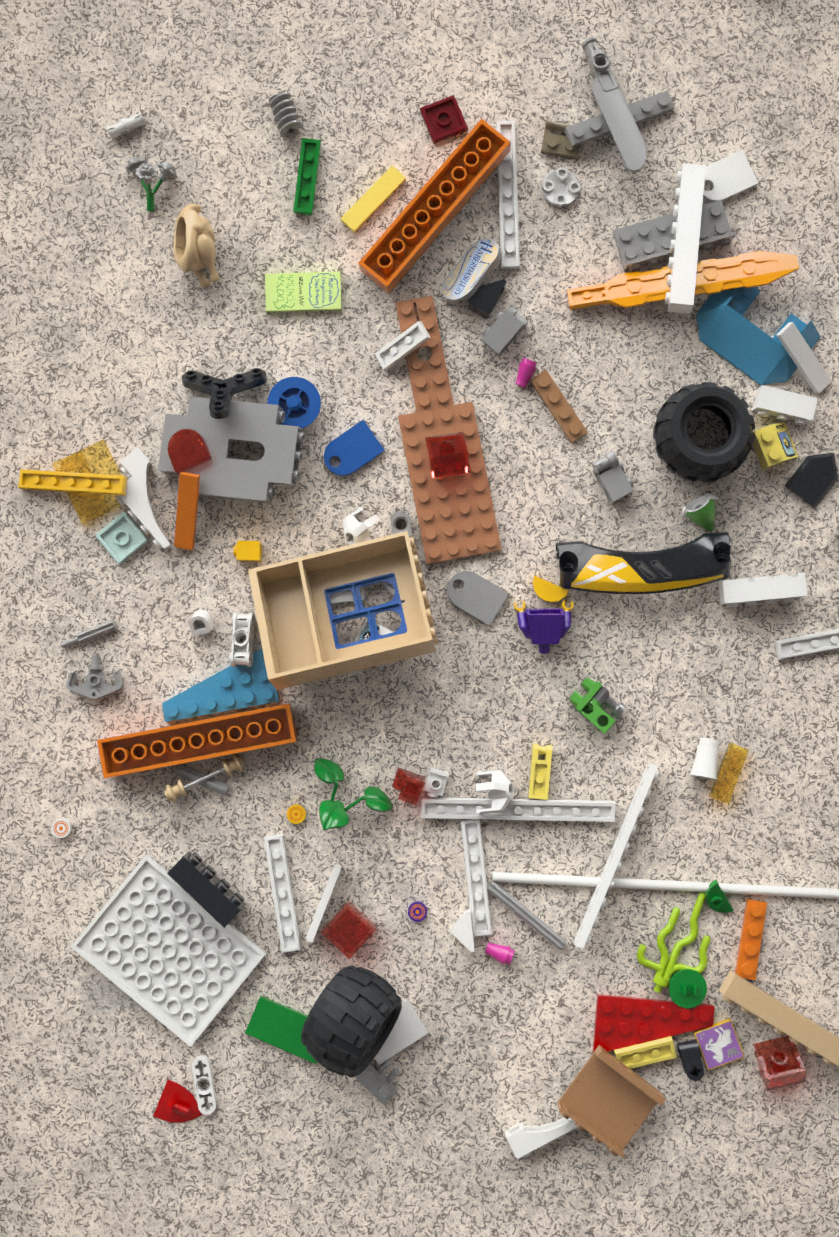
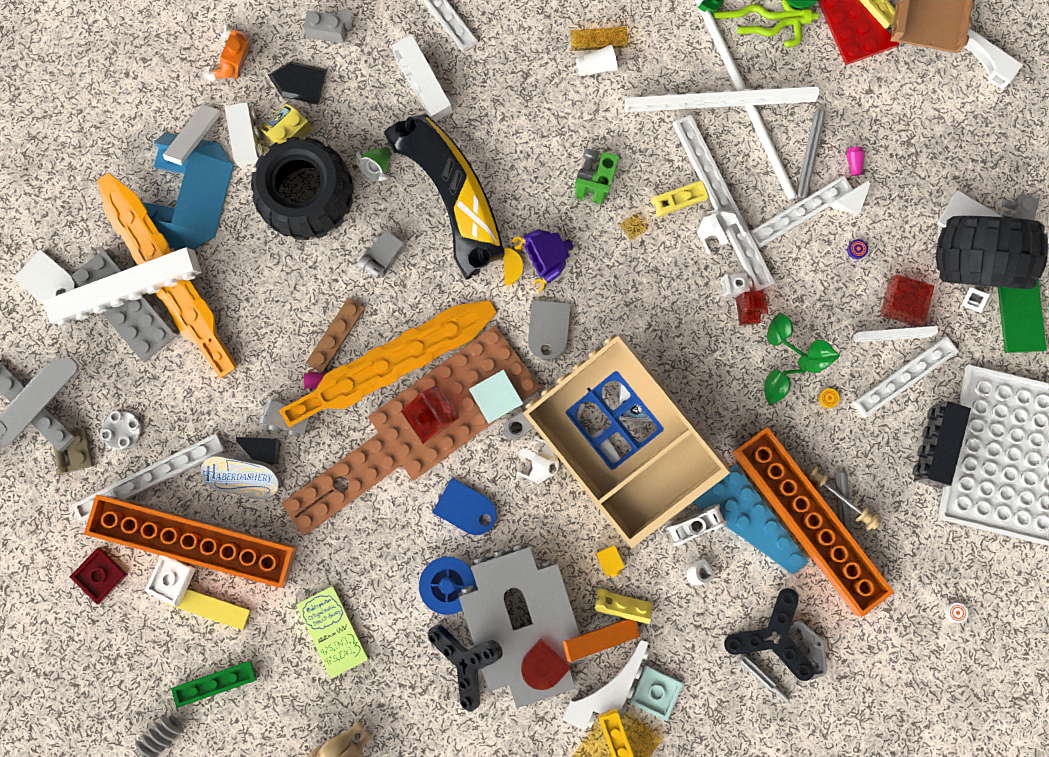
camera: 115 degrees left, 5 degrees down
white plate [375,321,431,370] -> none
none -> white tile [145,556,196,607]
none -> light orange plate [279,300,496,428]
none -> light aqua tile [469,370,523,424]
none -> light yellow plate [595,588,653,624]
none -> clear yellow tile [620,214,647,241]
none -> black piece [724,588,815,681]
none -> white brick [962,287,991,313]

